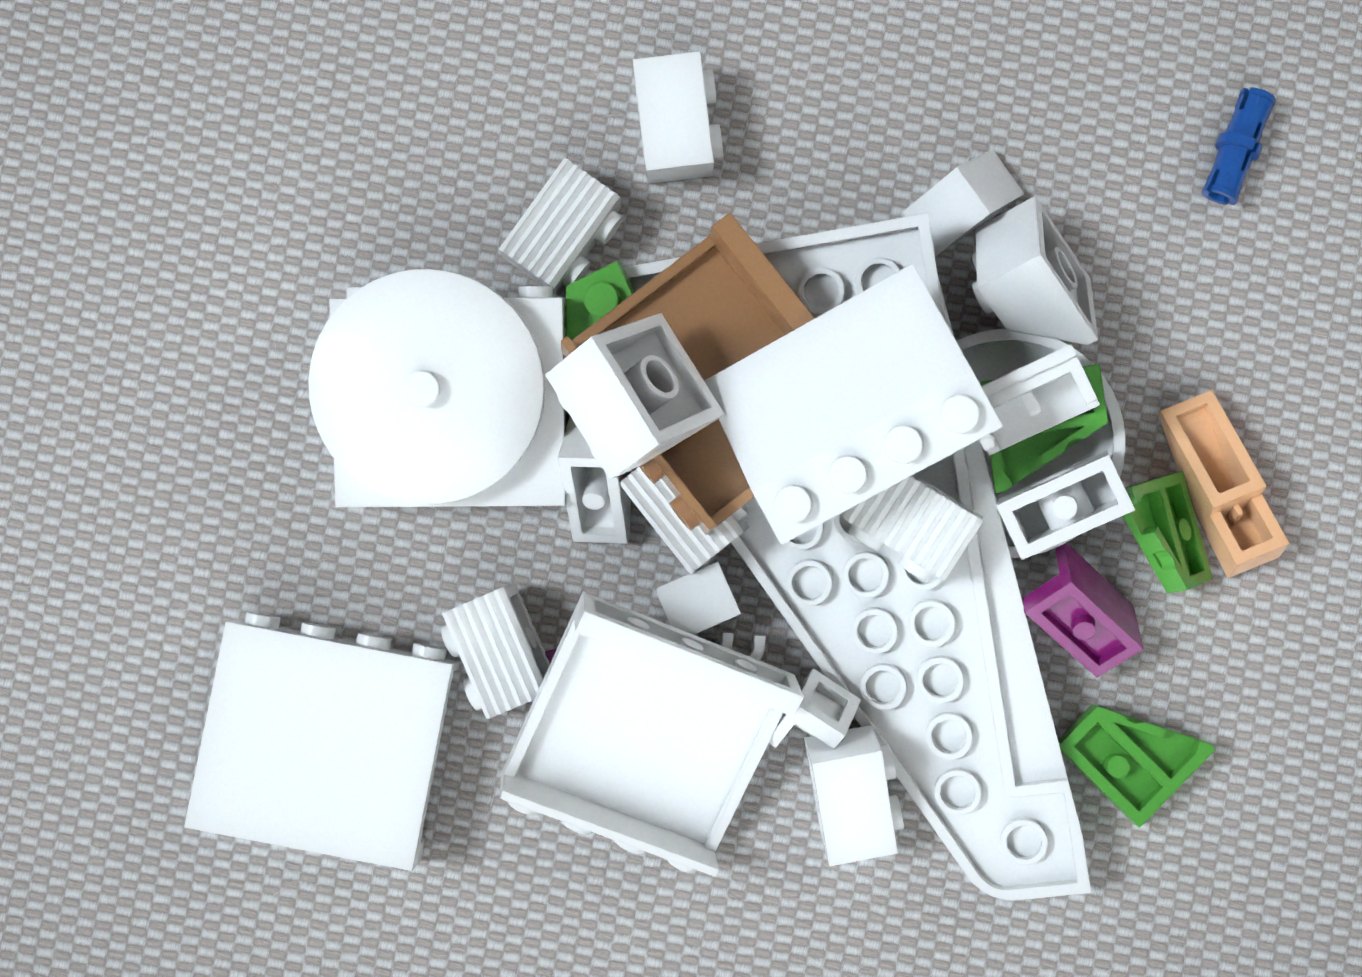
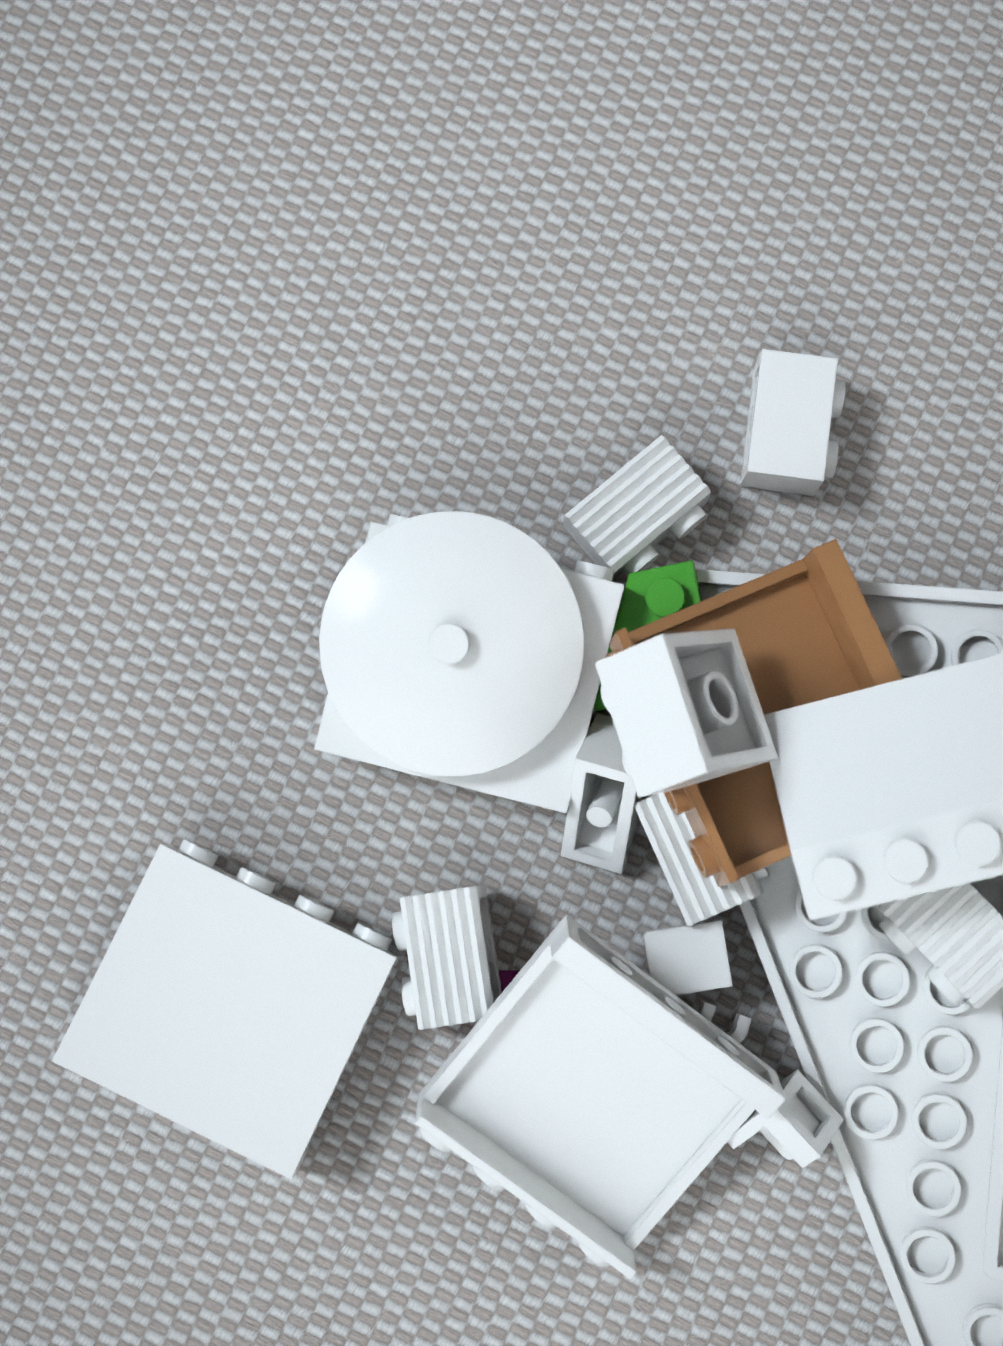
camera: 20 degrees right, 5 degrees down
white brick [804,725,904,866] -> none

